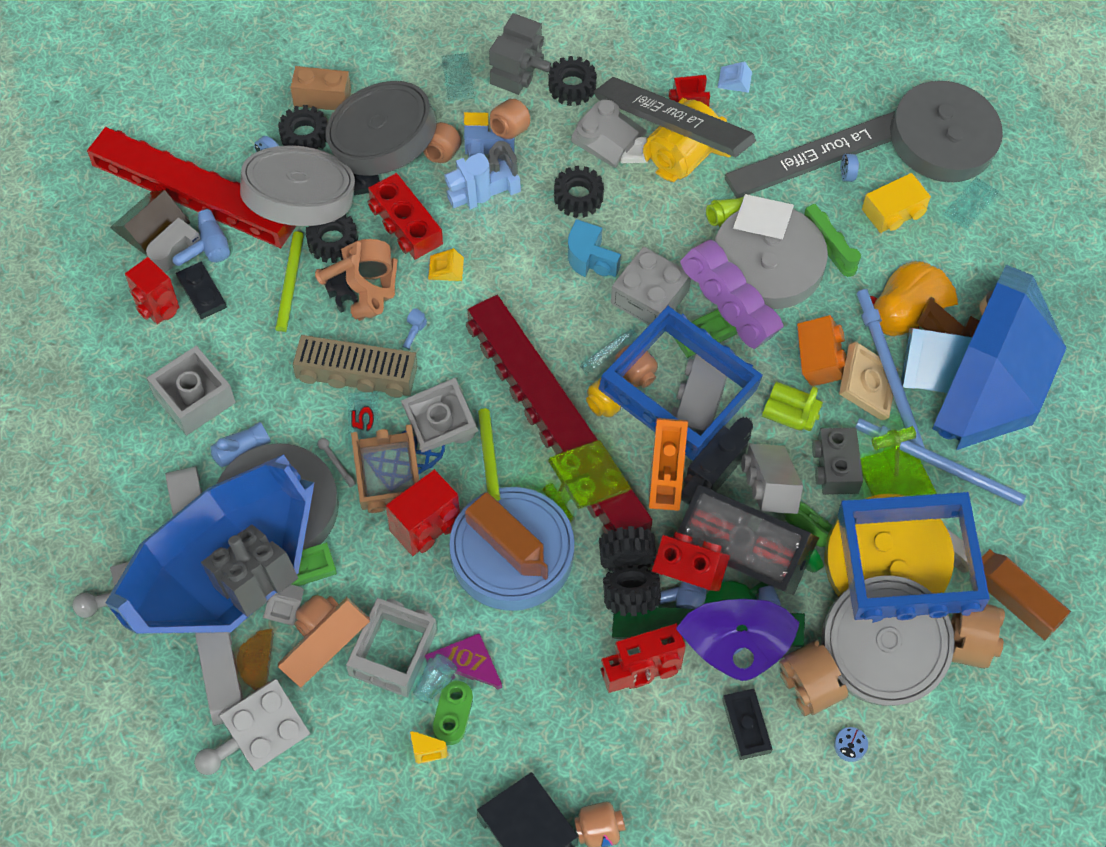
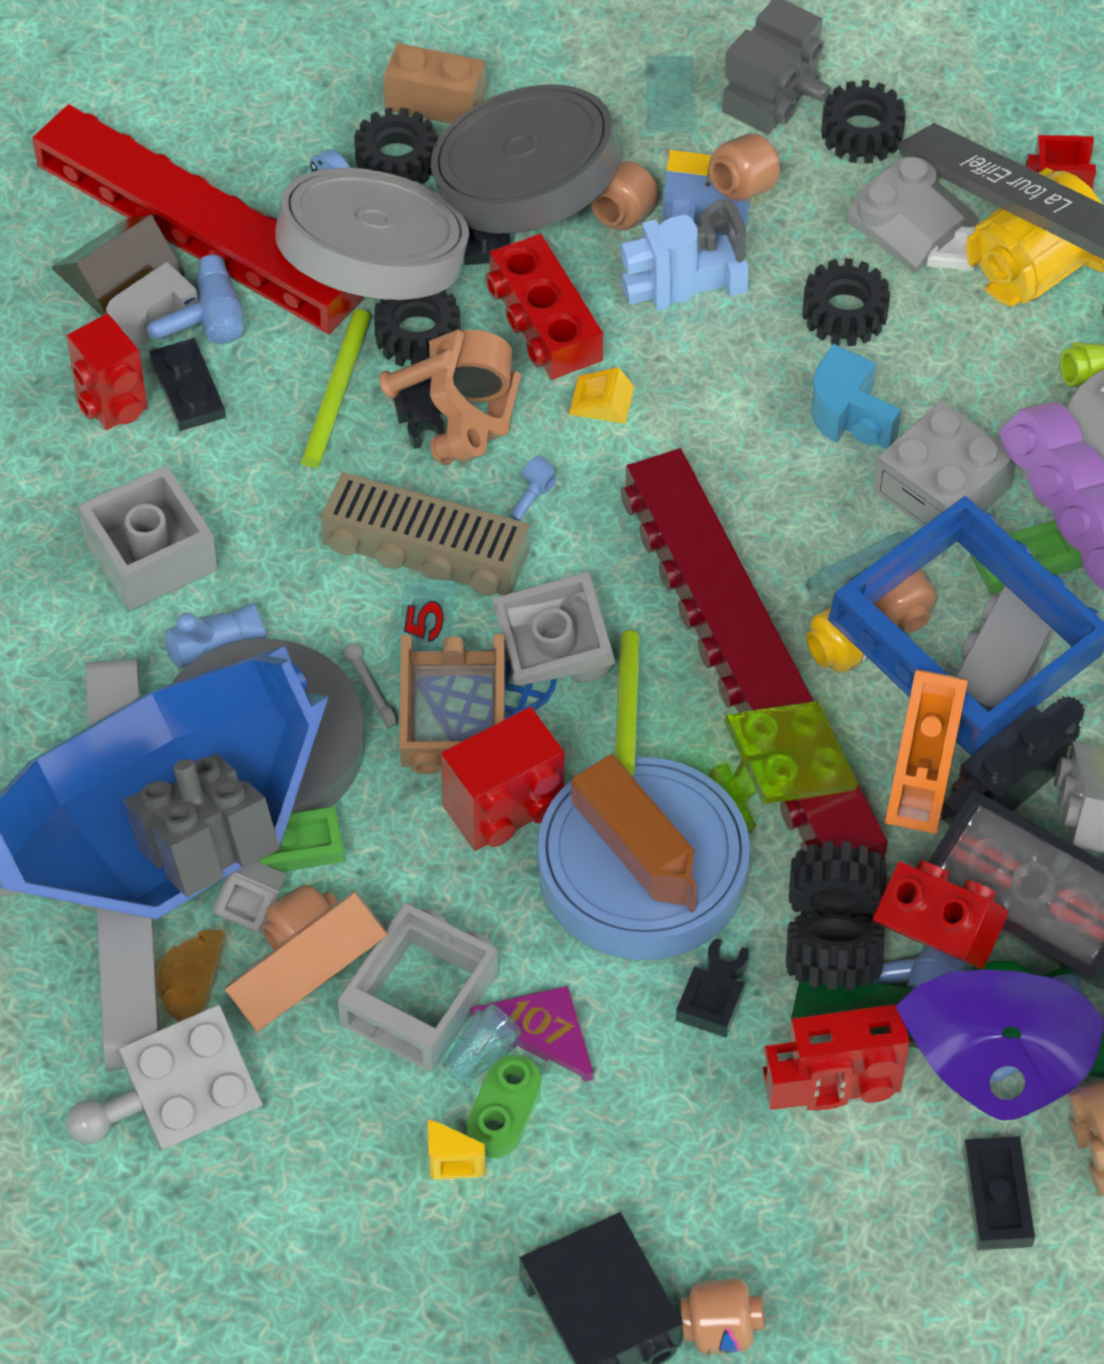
camera: 10 degrees right, 5 degrees down
none -> black plate [675,939,749,1038]

